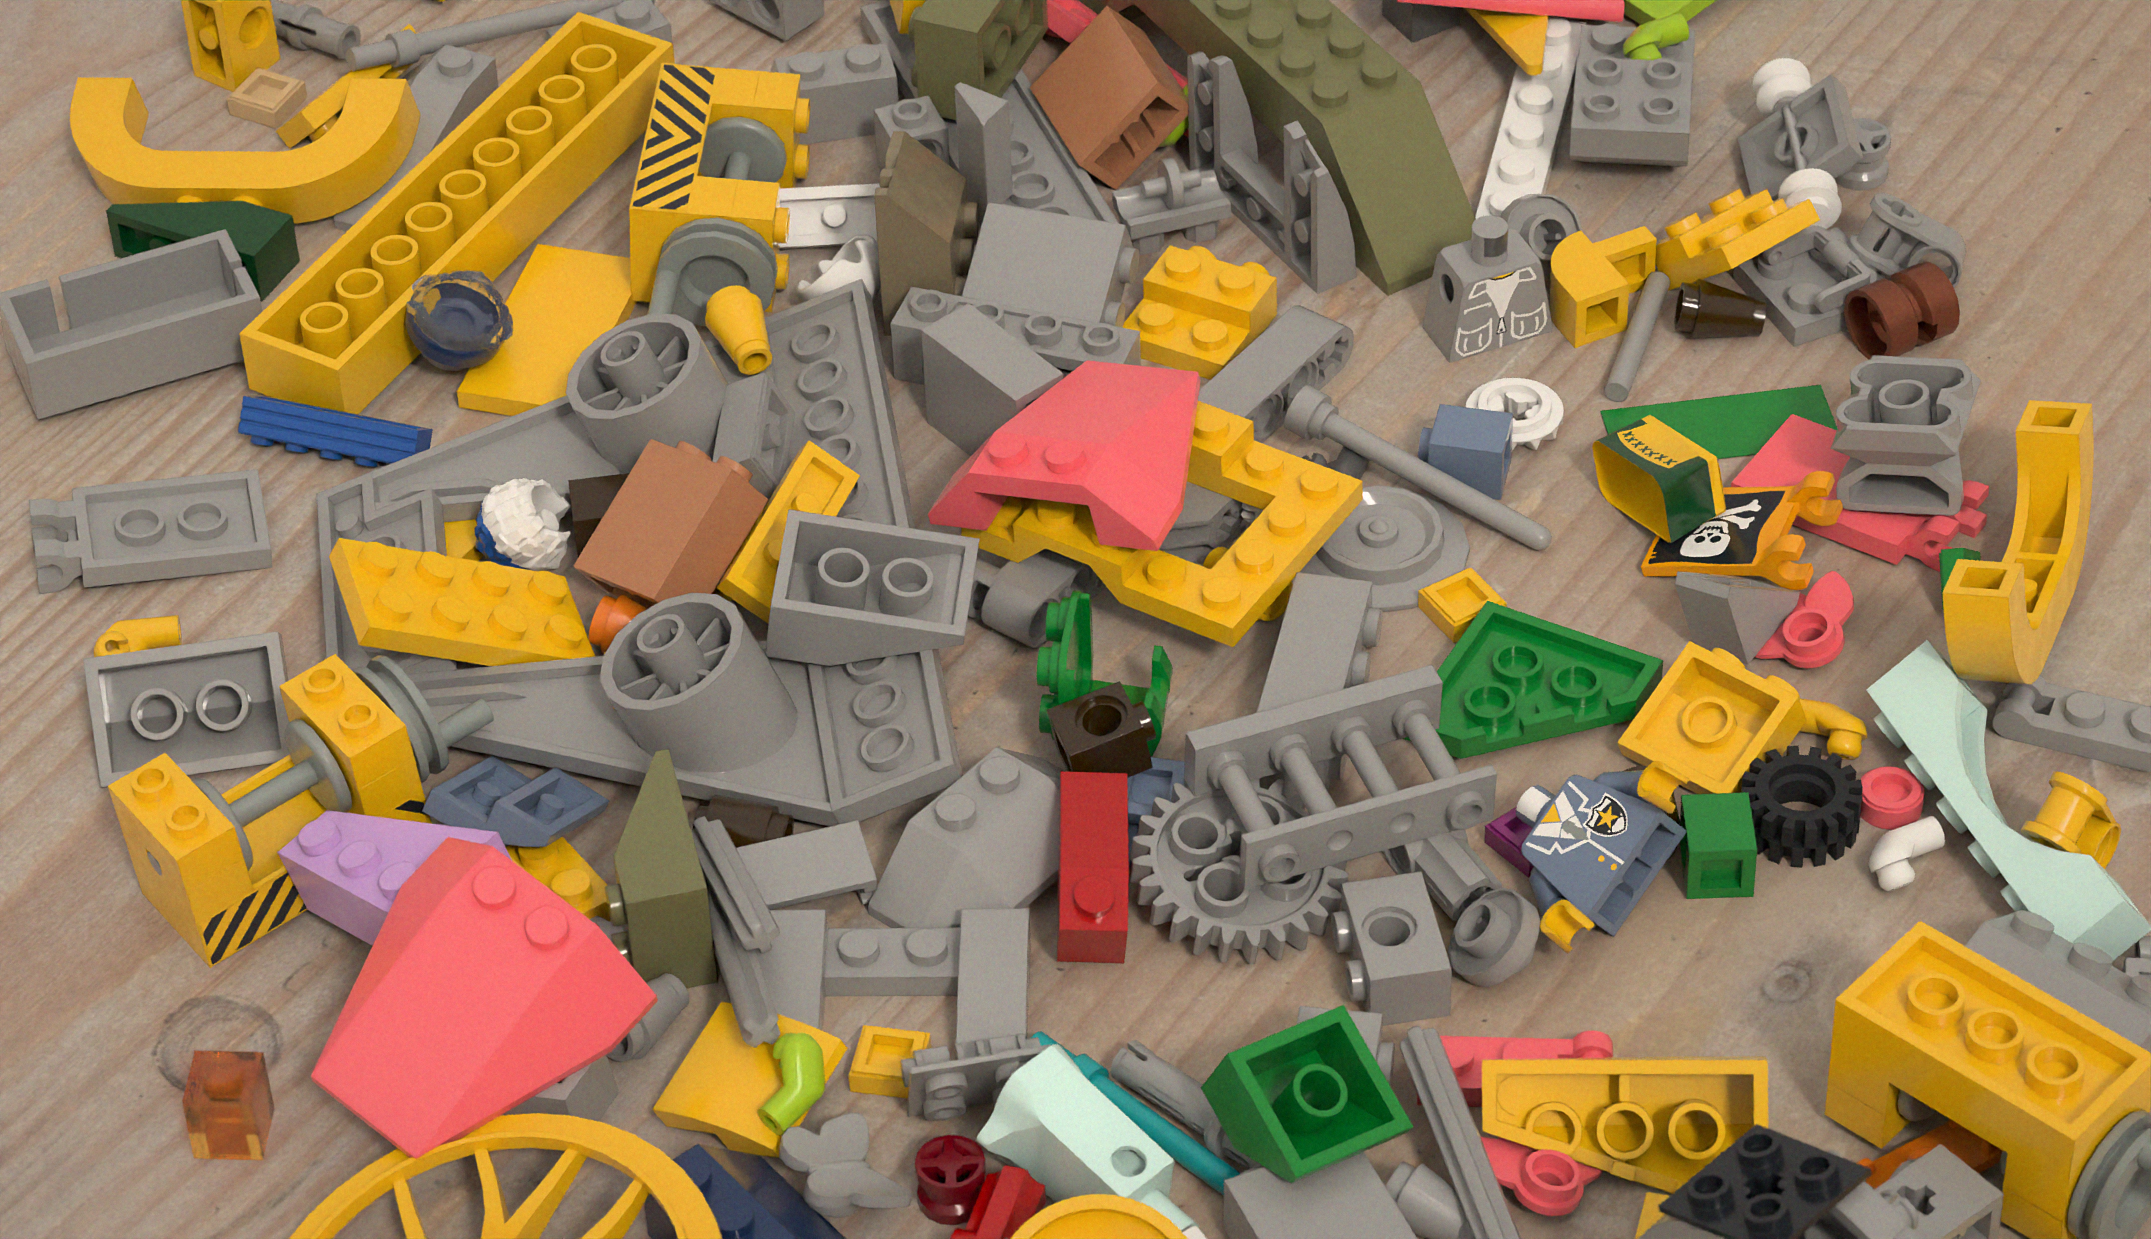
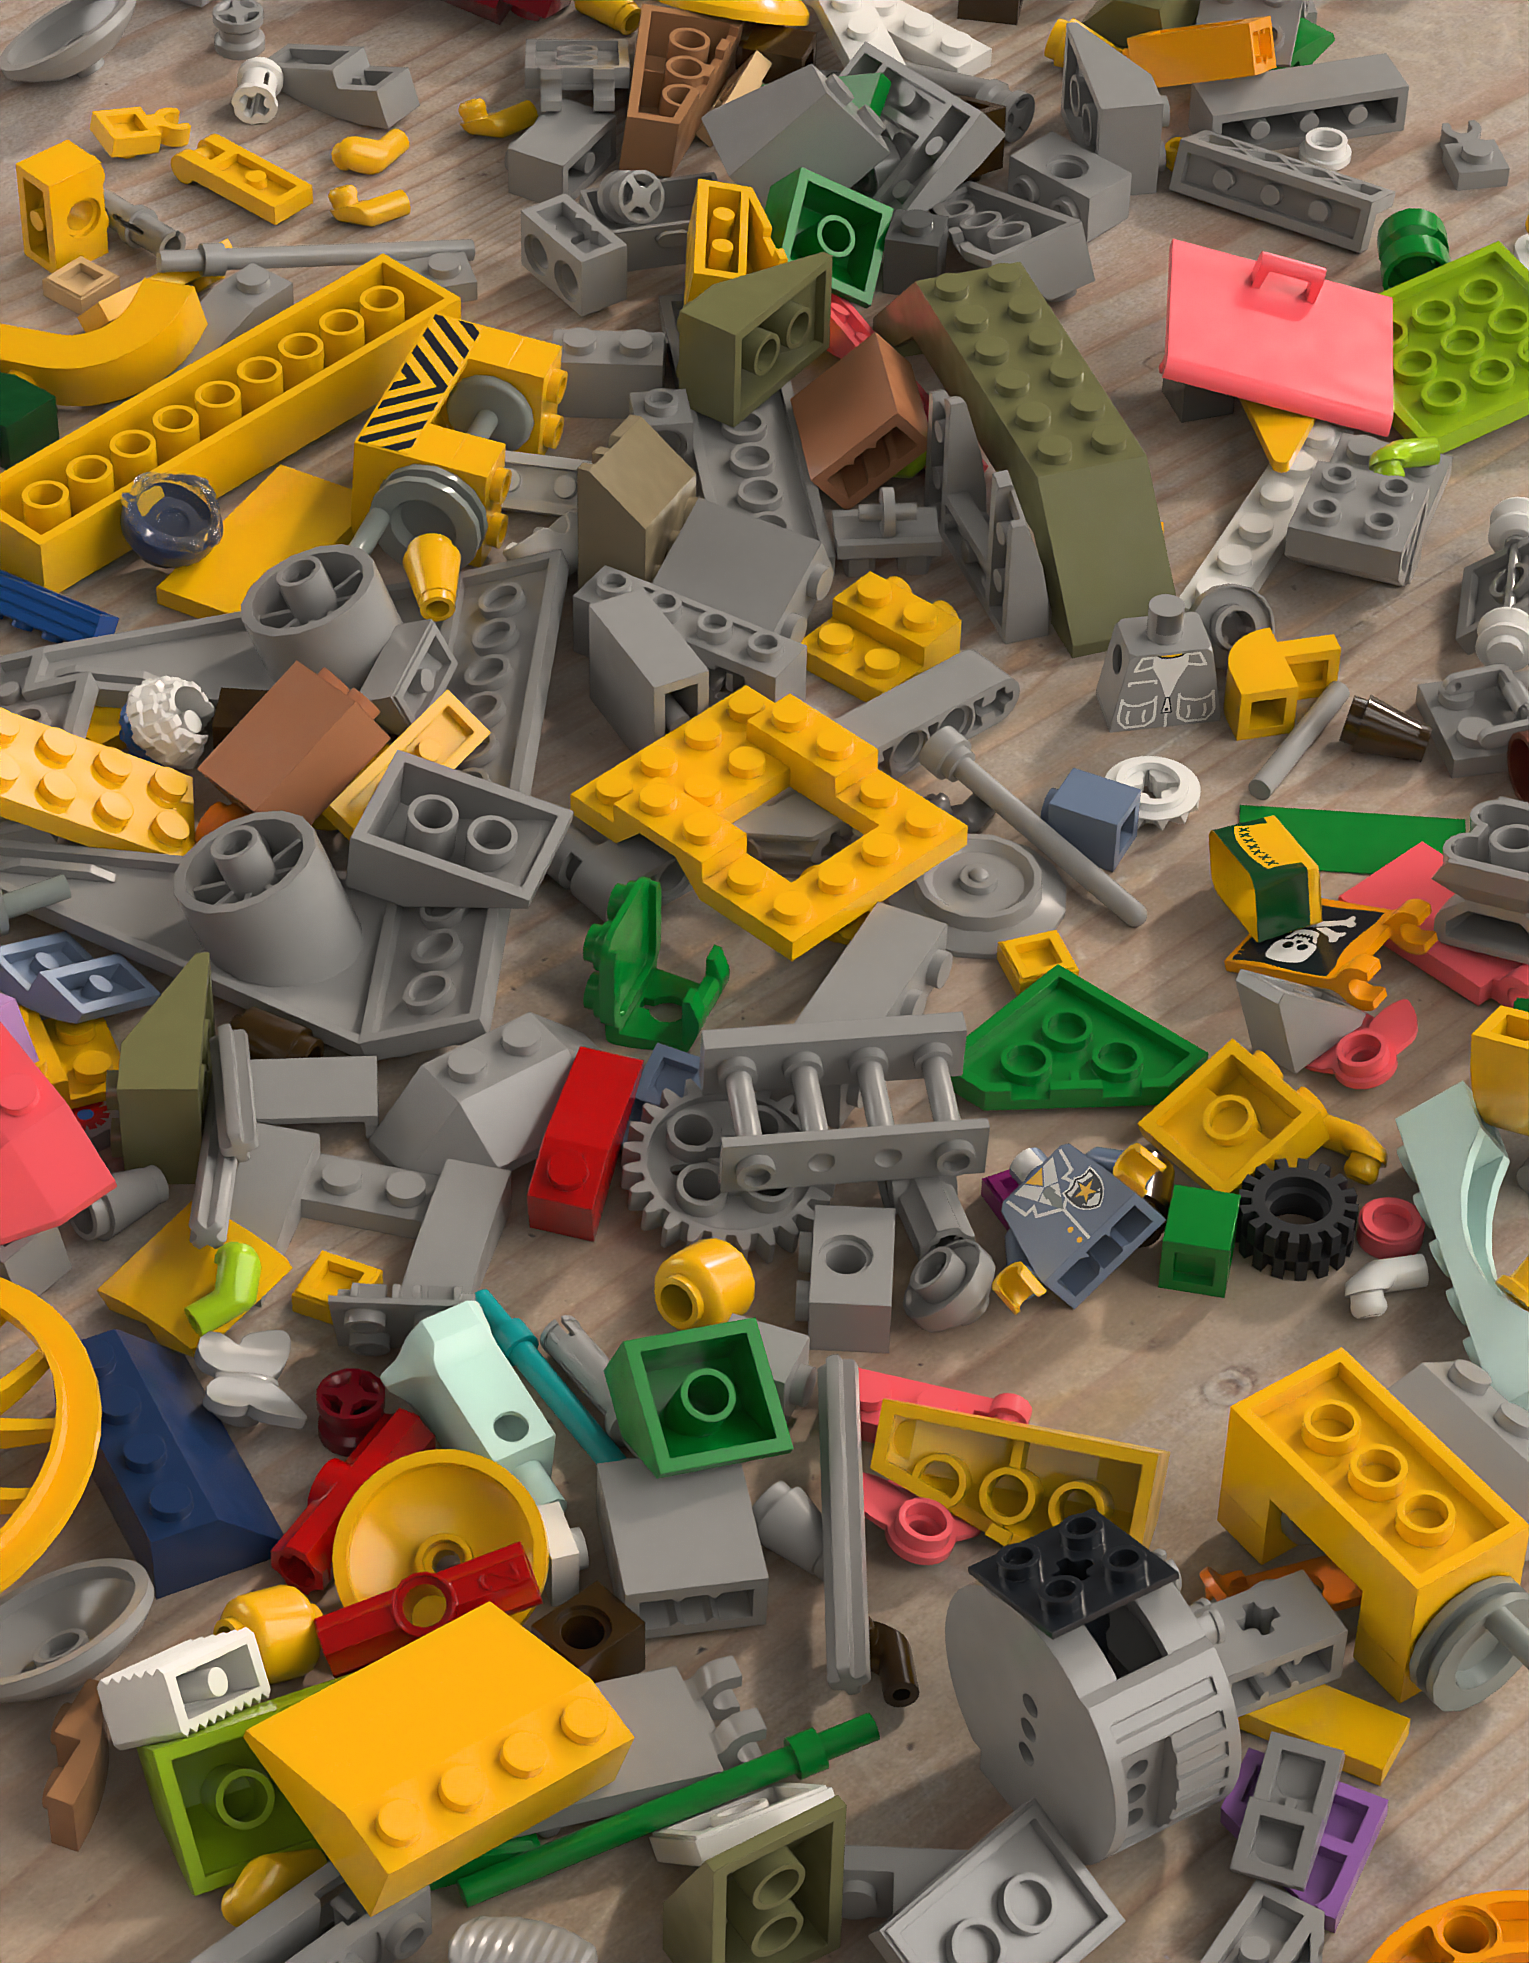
camera: 10 degrees right, 0 degrees up
coral wedge [928,360,1201,551] -> none
light grey slope [955,82,1013,212] -> none
dark brown brick [1047,681,1156,778] -> none
yellow plate [1656,188,1820,291] -> none
none -> yellow head [654,1238,755,1331]

